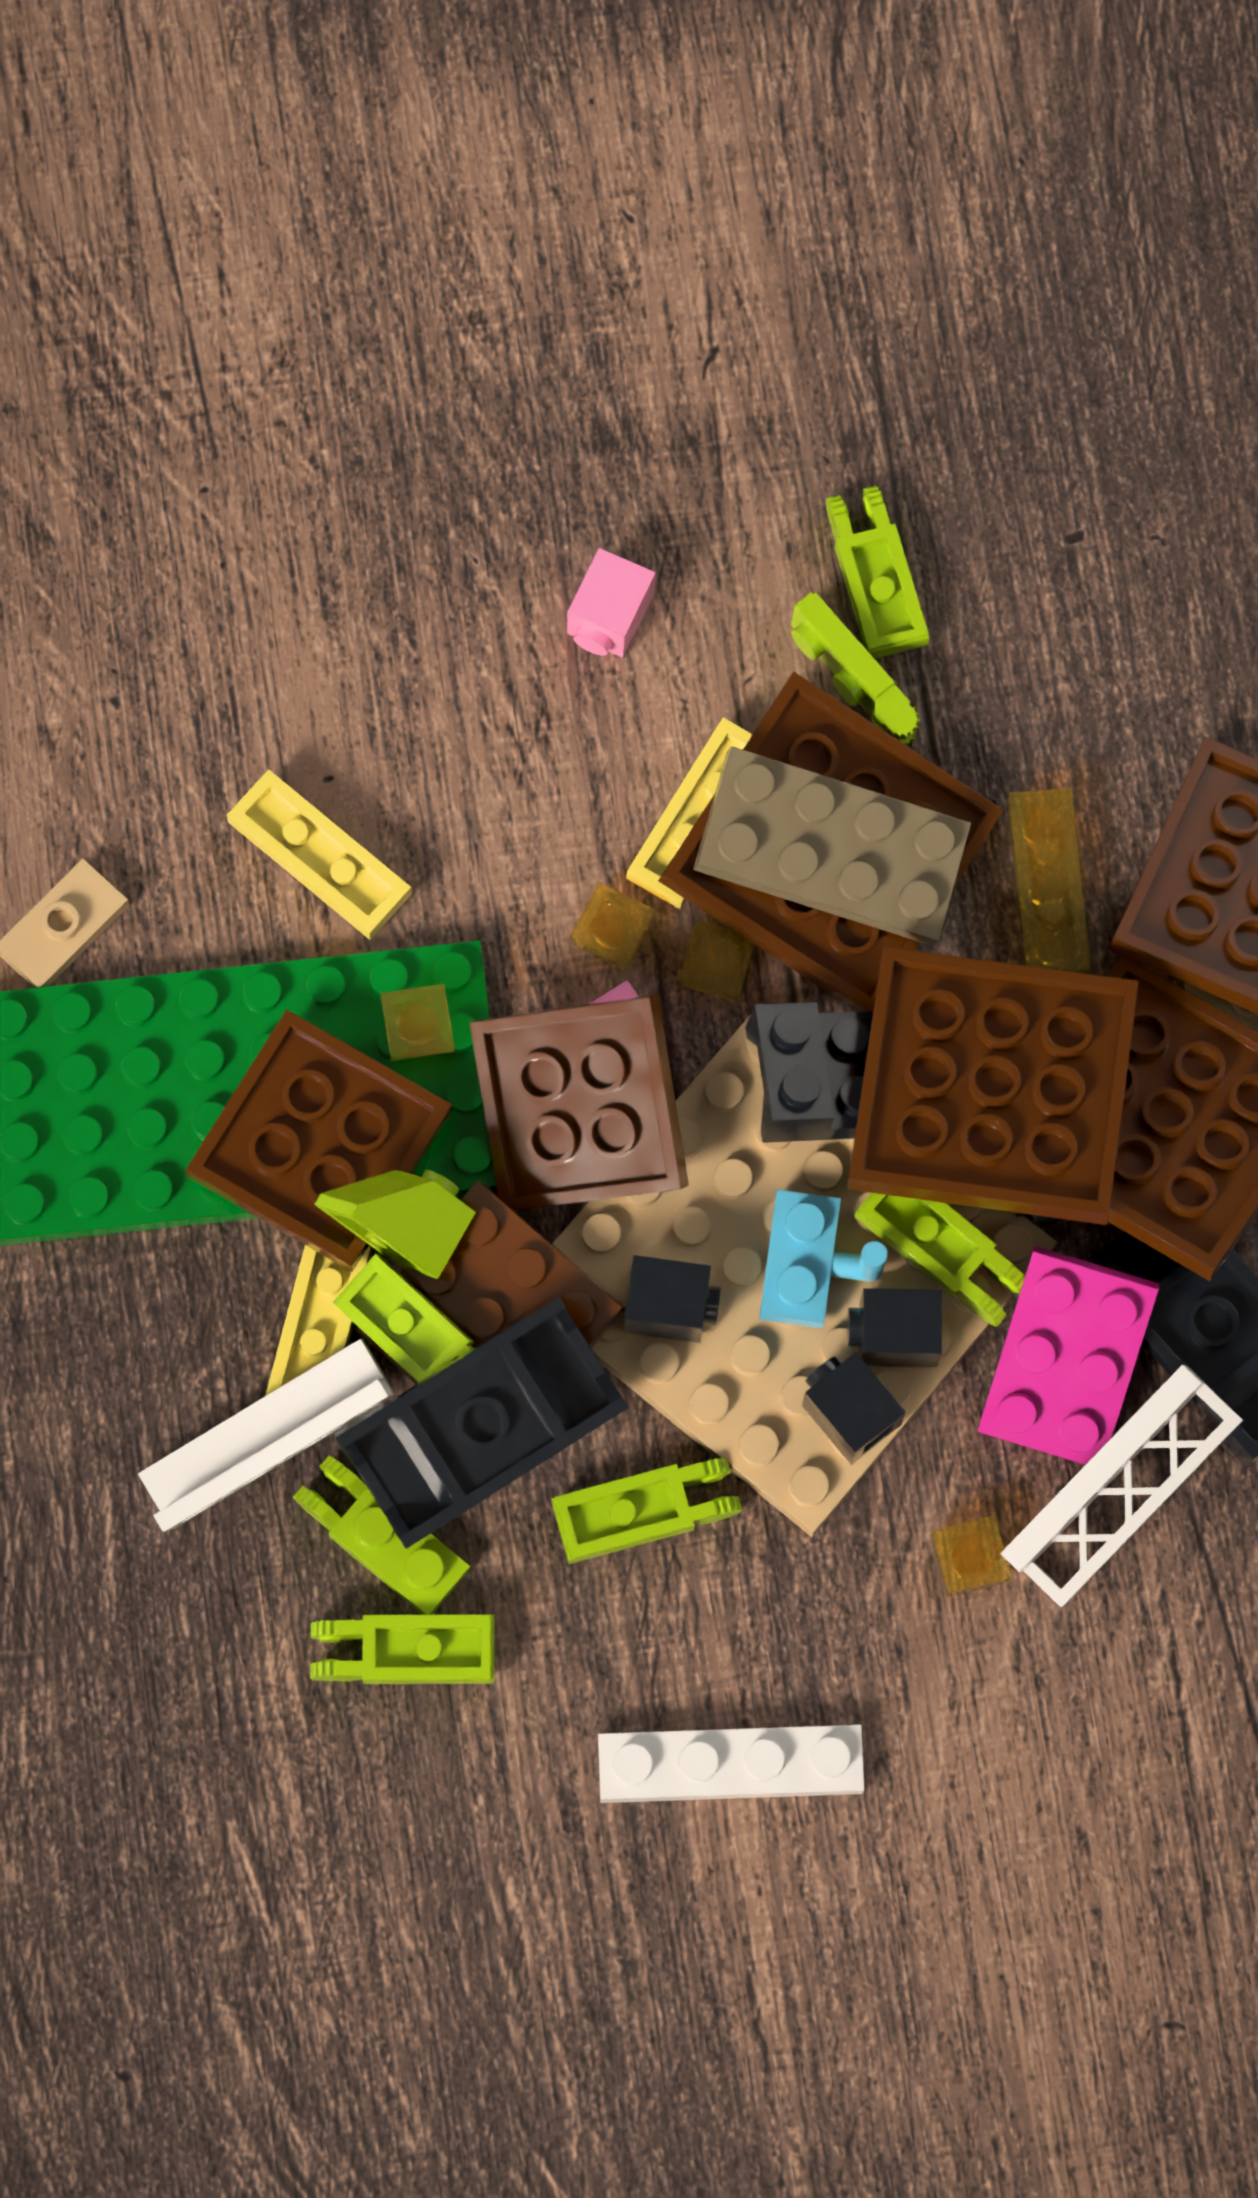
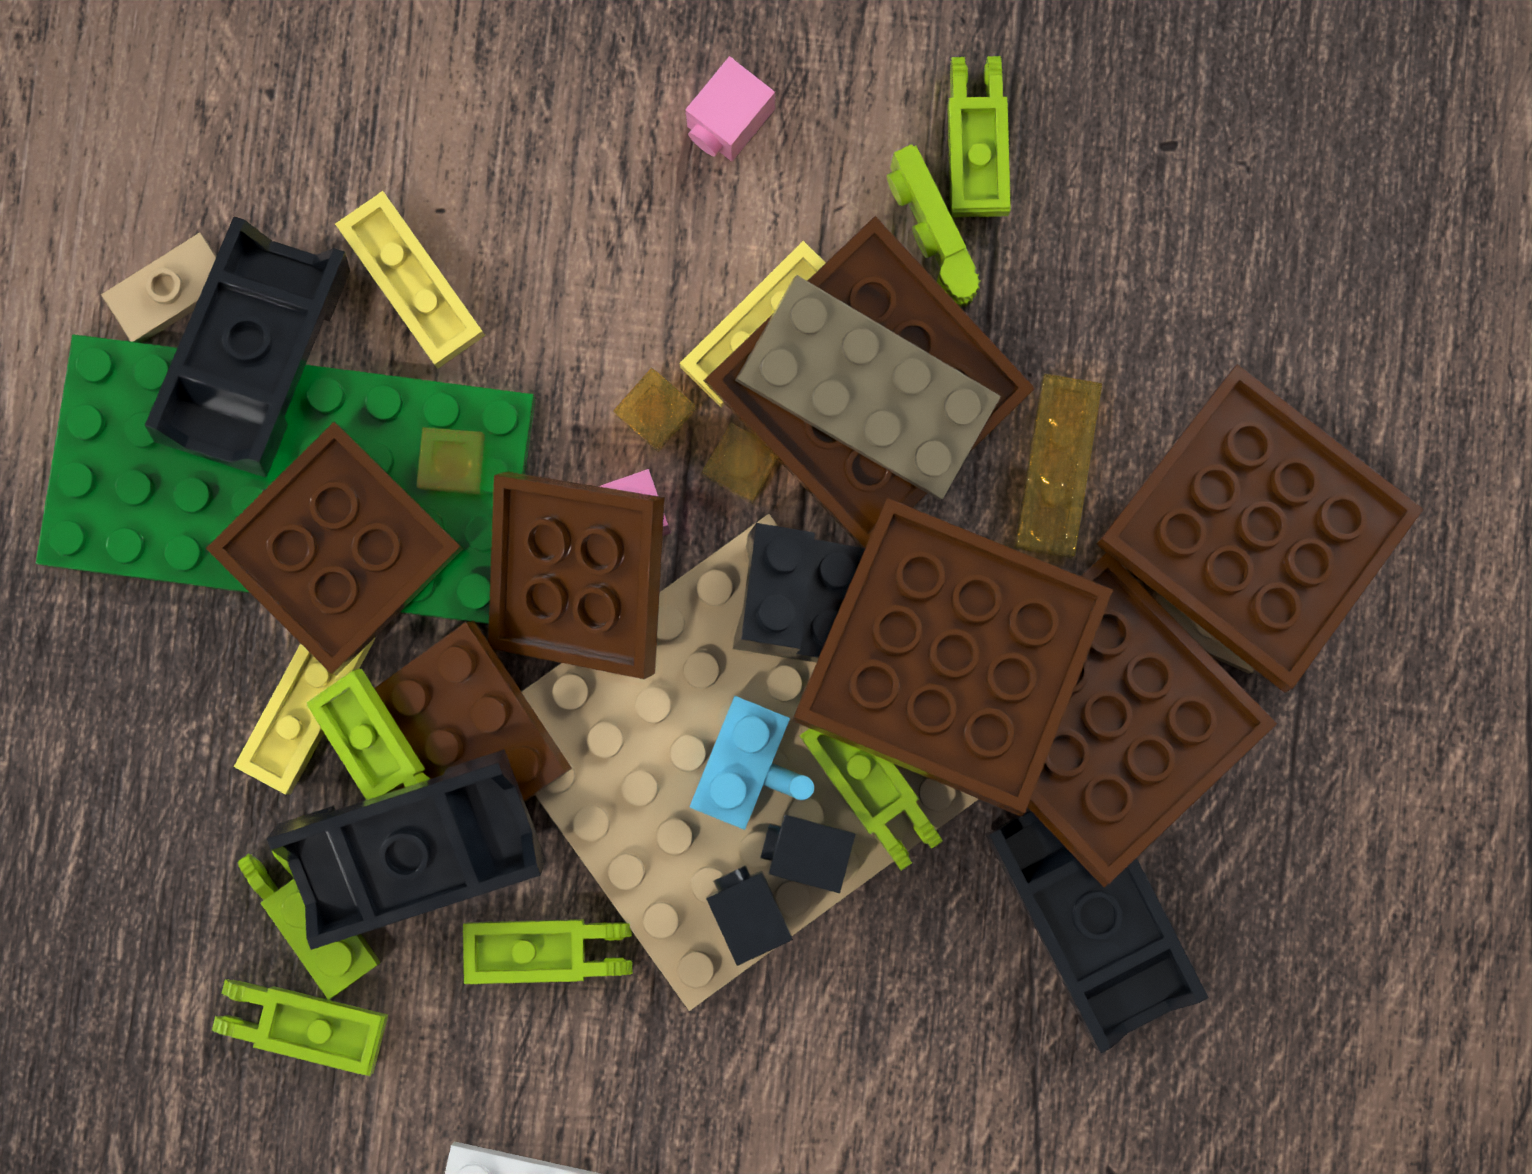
camera: 20 degrees right, 10 degrees up
white fence [138,1339,396,1532] -> none
lime slope [314,1170,476,1279] -> none
black brick [624,1255,721,1343] -> none
clear yellow plate [930,1515,1012,1598] -> none
dark pink plate [977,1245,1159,1465] -> none
white fence [1000,1365,1243,1608] -> none
none -> black piece [145,216,350,478]

